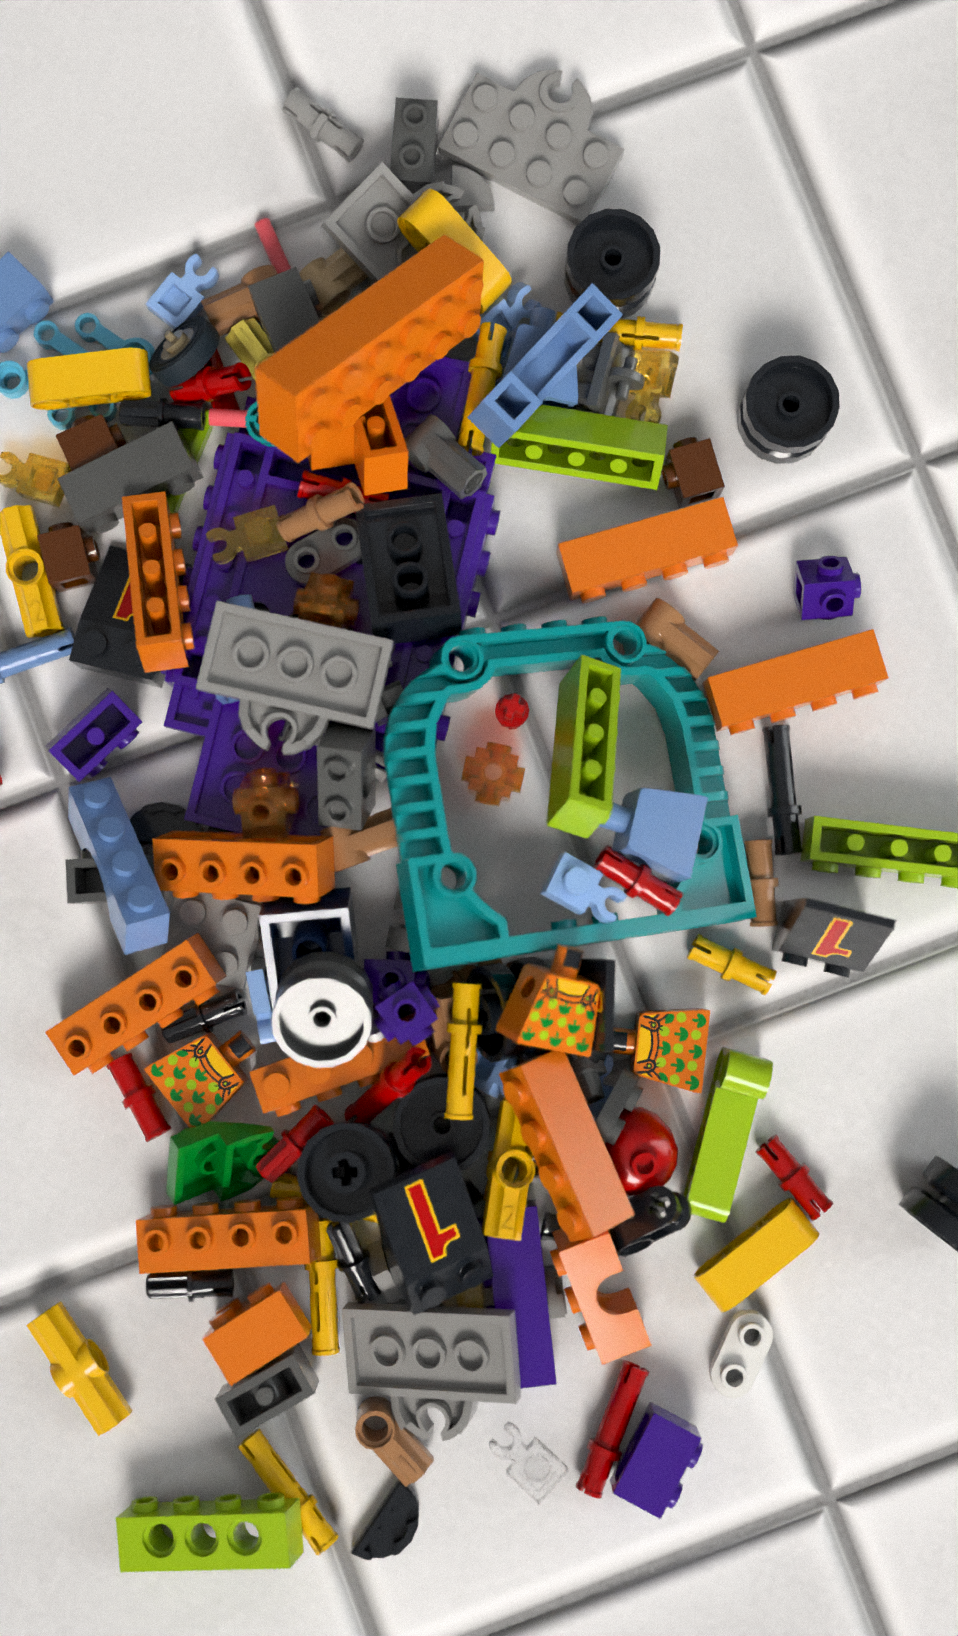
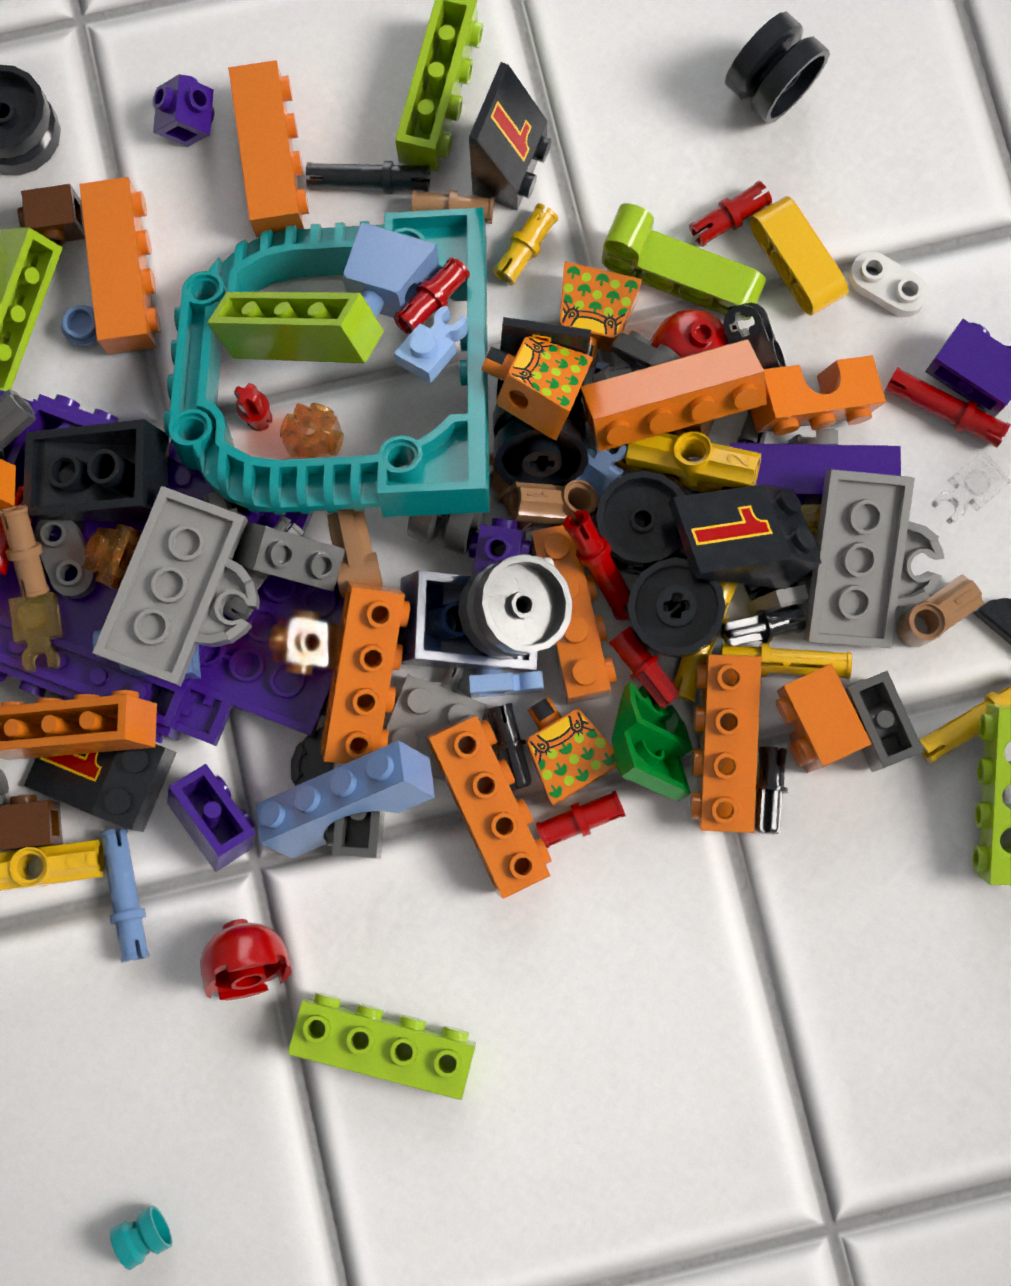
camera: 80 degrees left, 5 degrees down
yellow piece [26,1301,133,1436] -> none
dark purple brick [373,980,440,1047] -> none
yellow pin [444,983,482,1120] -> none
medium nougat piece [635,598,719,681] -> none
none -> medium blue plate [61,305,97,347]

